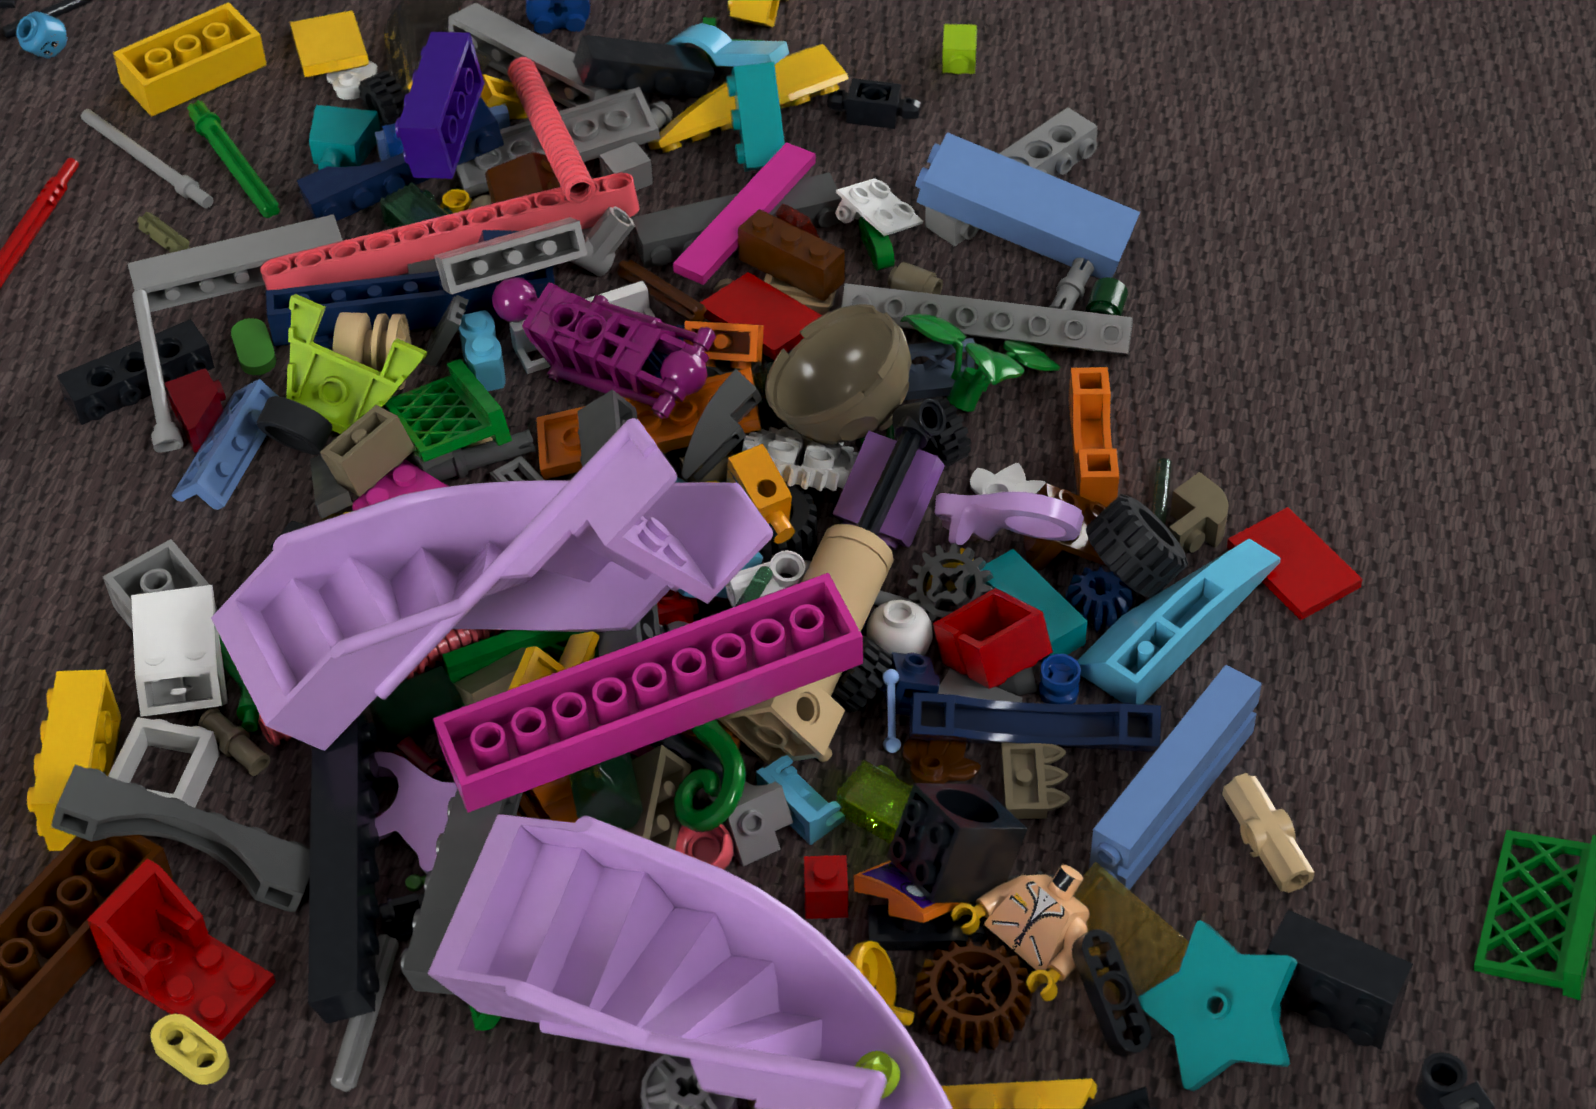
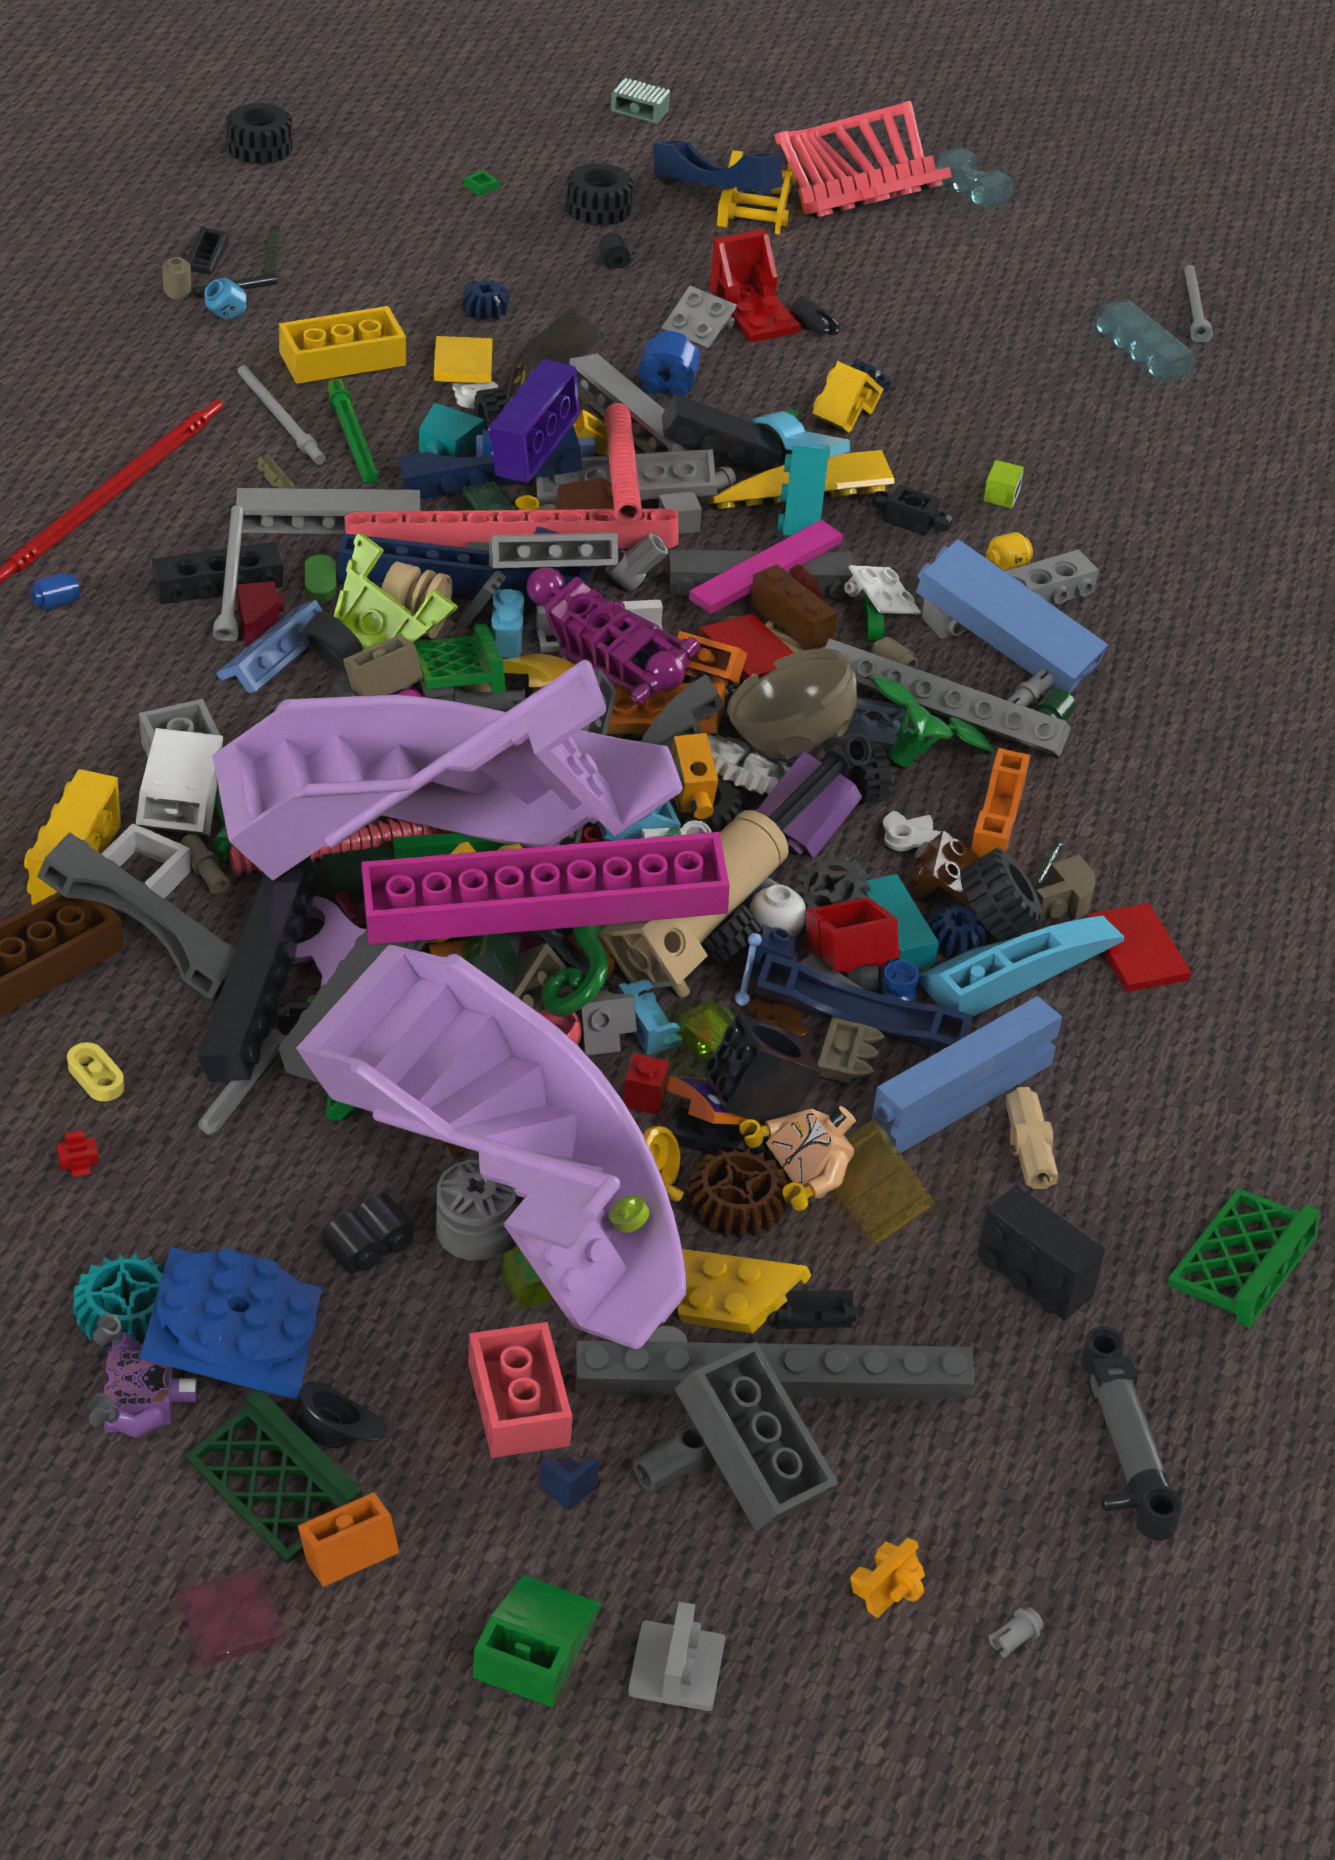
camera: 10 degrees right, 5 degrees down
red bracket [87,858,276,1041] -> none
reddish brown axle [617,260,707,322] -> none
lavender animal [934,492,1084,545] -> none
black beam [1072,929,1151,1057] -> none
teal plate [1138,920,1297,1091] -> none
none -> yellow slope [503,653,576,687]
none -> yellow head [986,532,1033,571]

